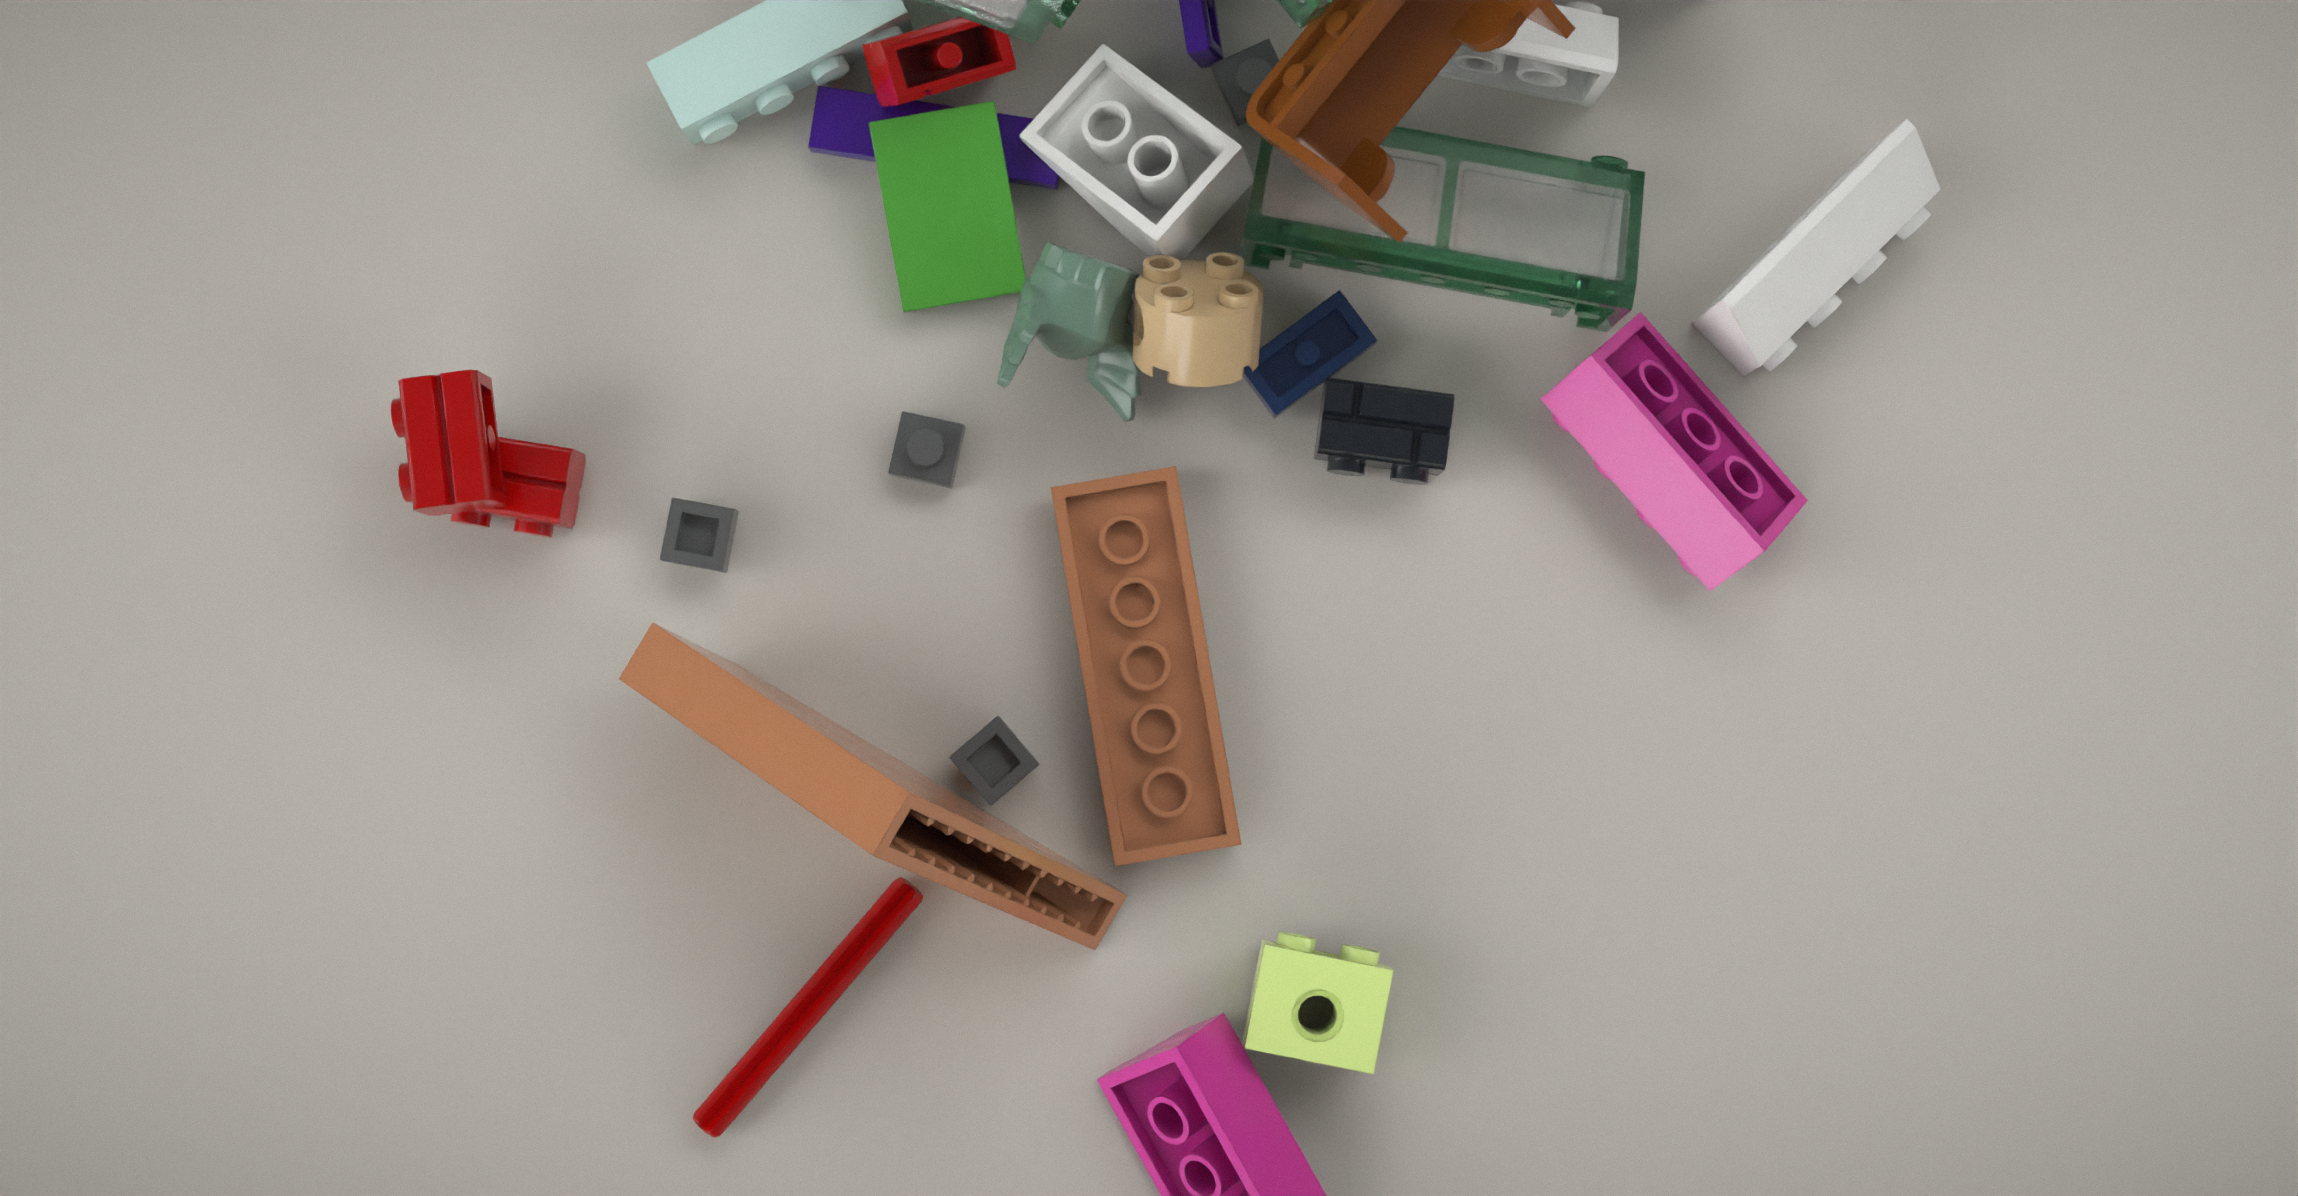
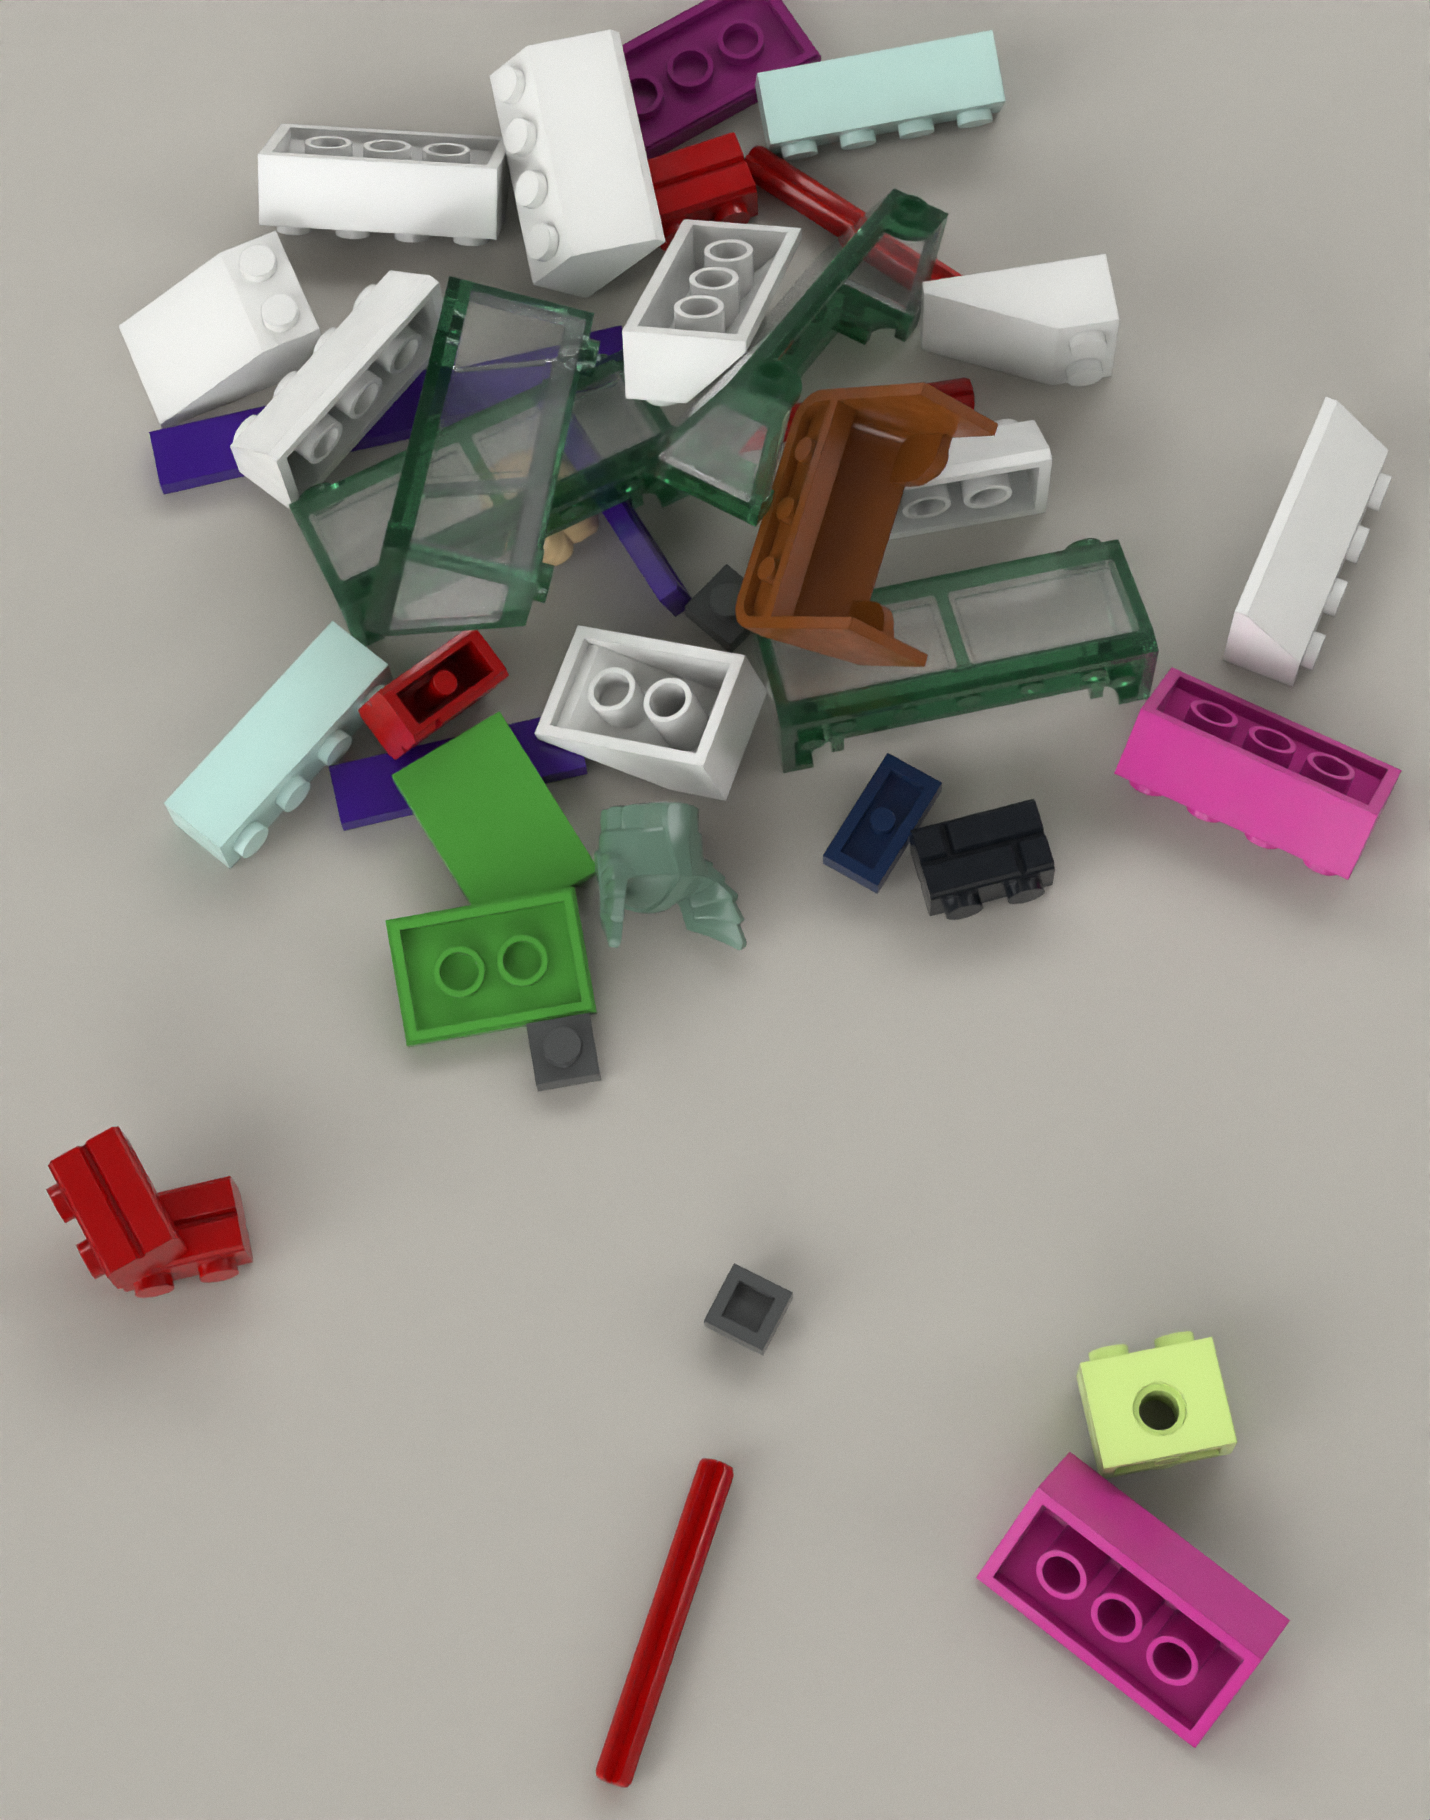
camera: 15 degrees left, 15 degrees down
nougat slope [619,622,1127,950] -> none
dark grey plate [660,497,739,573] -> none
nougat plate [1050,466,1242,866] -> none
tan brick [1132,252,1263,387] -> none
none -> bright green tile [385,887,597,1047]

